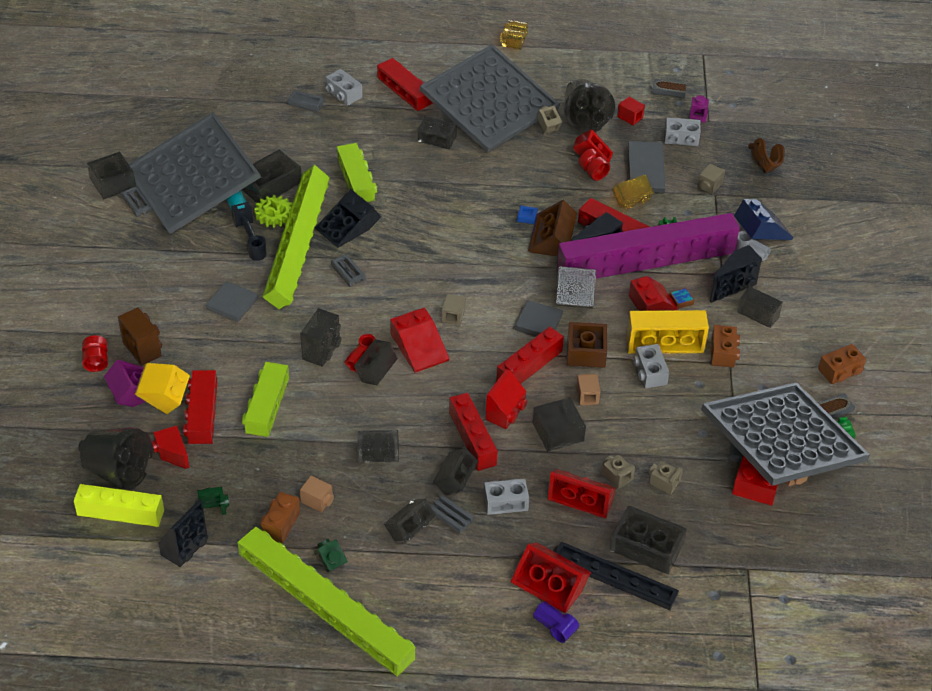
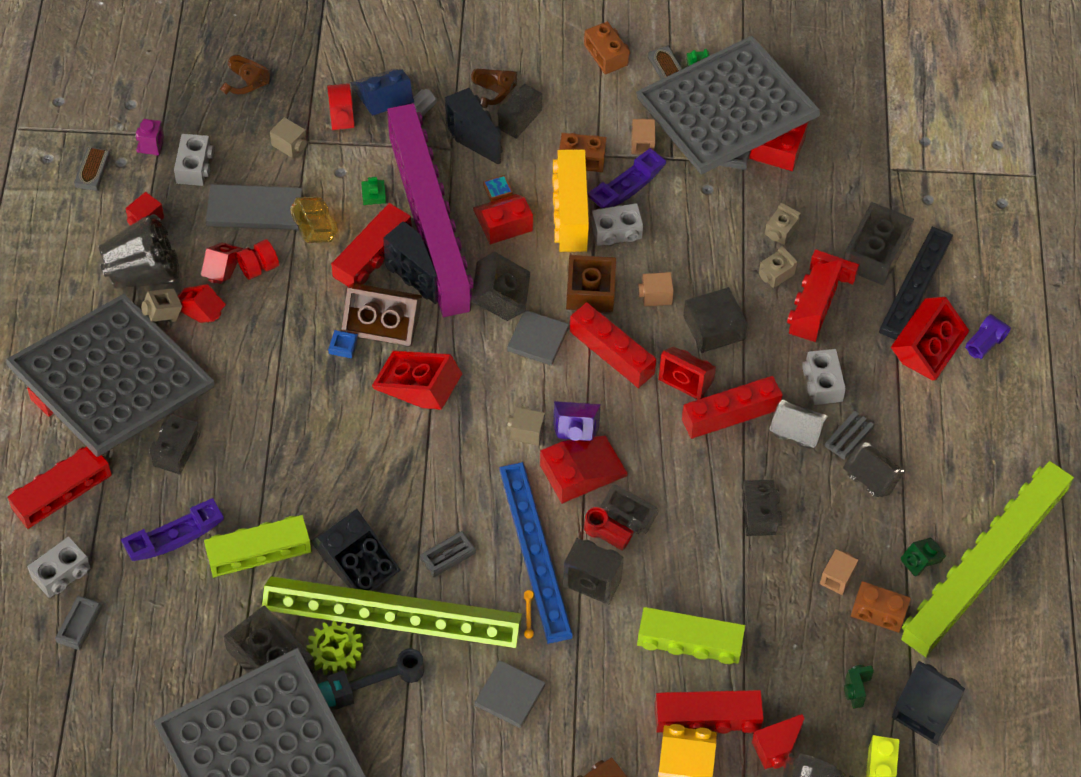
camera: 90 degrees left, 10 degrees up
none -> dark purple slope [121,498,224,561]
none -> red slope [178,284,226,323]
none -> red brick [327,83,354,130]
none -> red slope [372,351,462,410]
none -> reddish brown helmet [471,68,518,109]
none -> blue tile [499,462,573,644]
none -> light orange hinge [524,590,534,639]
none -> dark purple torso [553,401,601,441]
none -> dark purple slope [587,148,666,209]
none -> medium nougat brick [631,119,655,155]
none -> red plate [809,249,859,285]

